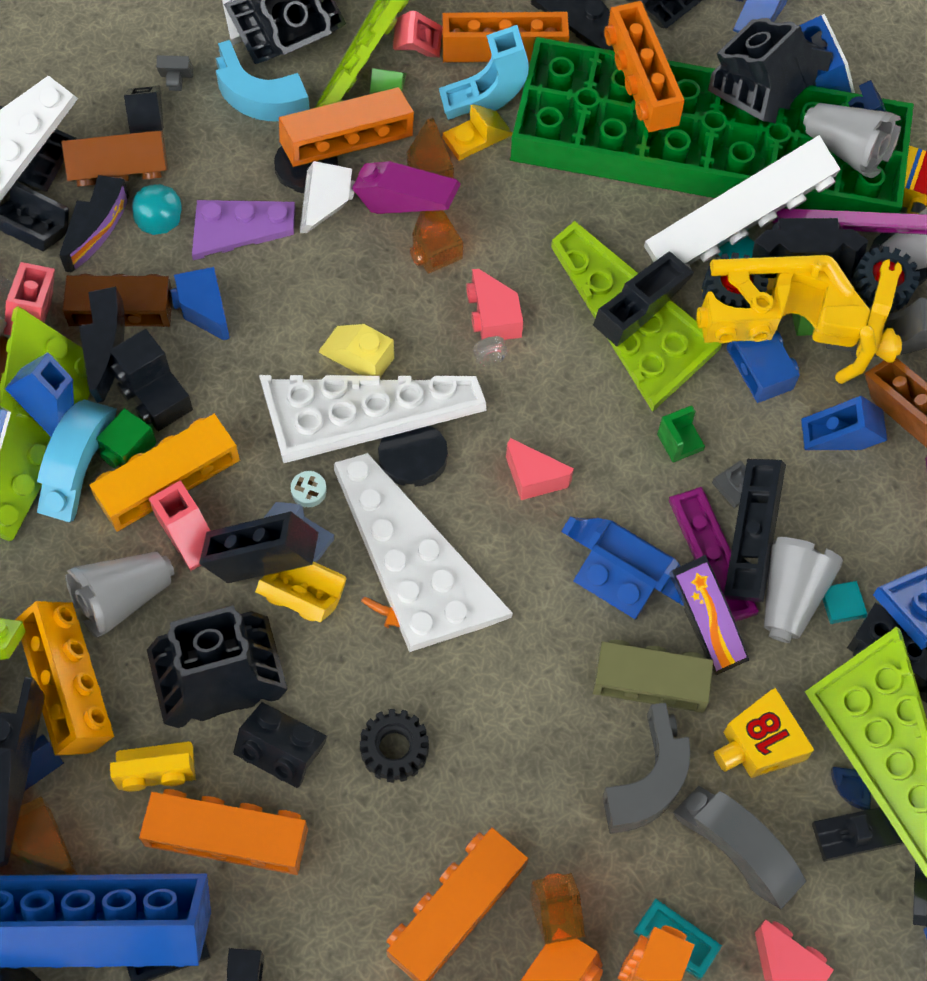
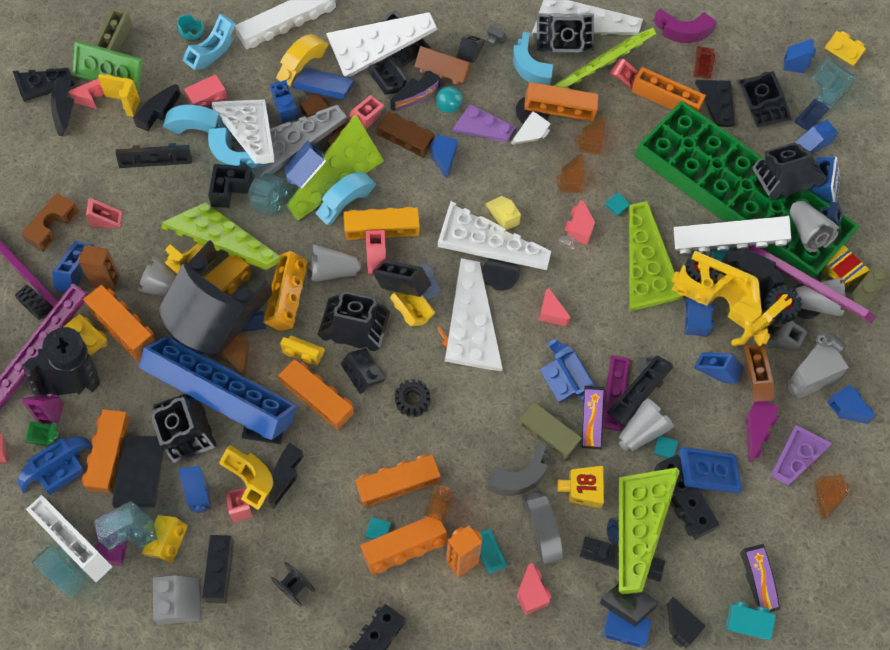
camera: 30 degrees right, 0 degrees up
blue slope [5,352,74,437] -> none
black slope [79,286,125,403] -> none
green brick [96,408,157,468] -> none
black brick [110,329,193,432] -> none
light aqua tile [291,471,327,507] -> none
magenta slope [352,161,461,214] -> none
bright green slope [370,68,406,94] -> none
medium azure arch [439,25,529,120] -> none
yellow slope [443,104,513,161] -> none
black slope [593,251,694,347] -> none
orange brick [604,1,685,133] -> none
green panel [657,405,705,463] -> none
none -> teal tile [605,192,631,217]

